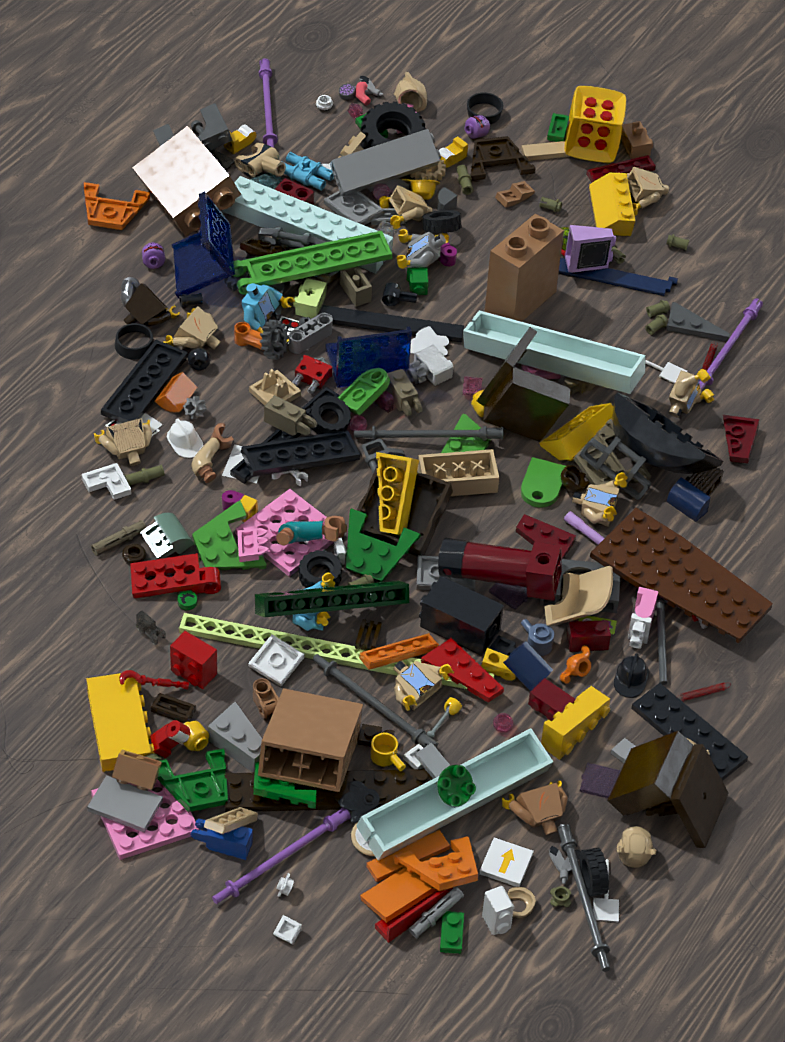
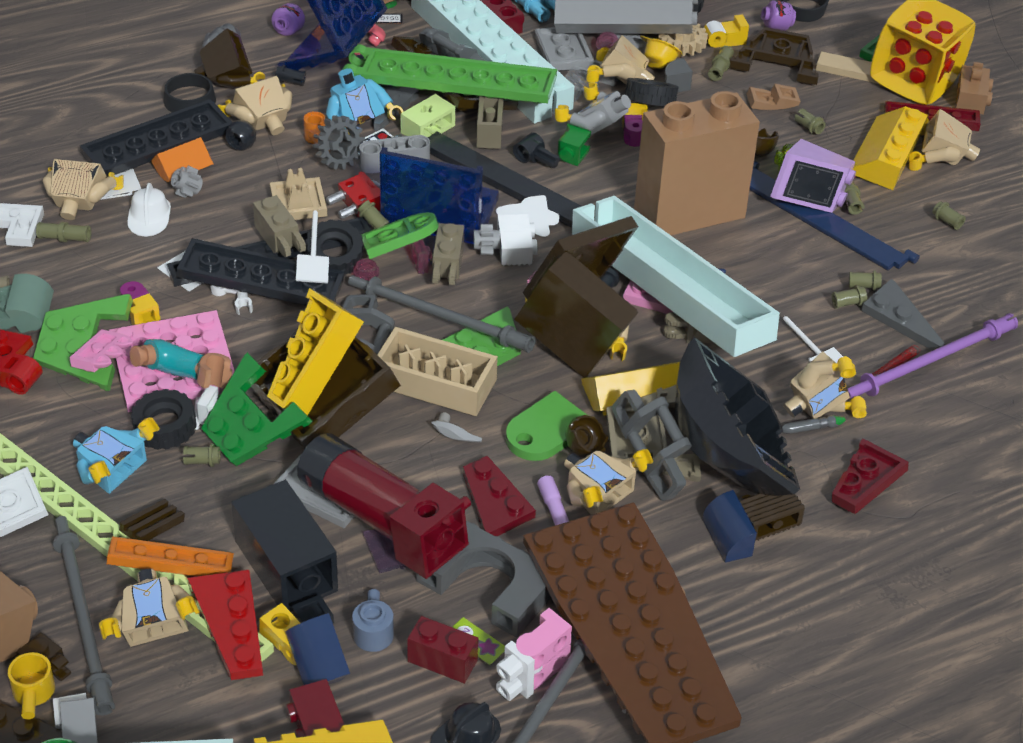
camera: 30 degrees right, 5 degrees down
piece [191,423,234,483] -> none
dark green brick [255,581,409,617] -> none
hinge [427,697,462,738] -> none
clear pink plate [493,713,513,732] -> none
tan panel [544,566,613,626] -> none
orange piece [559,645,591,684] -> none
none -> white piece [296,210,329,284]
none -> olive pin [357,200,389,229]
none -> light grey bar [431,412,482,442]
none -> dark grey piece [782,415,846,434]

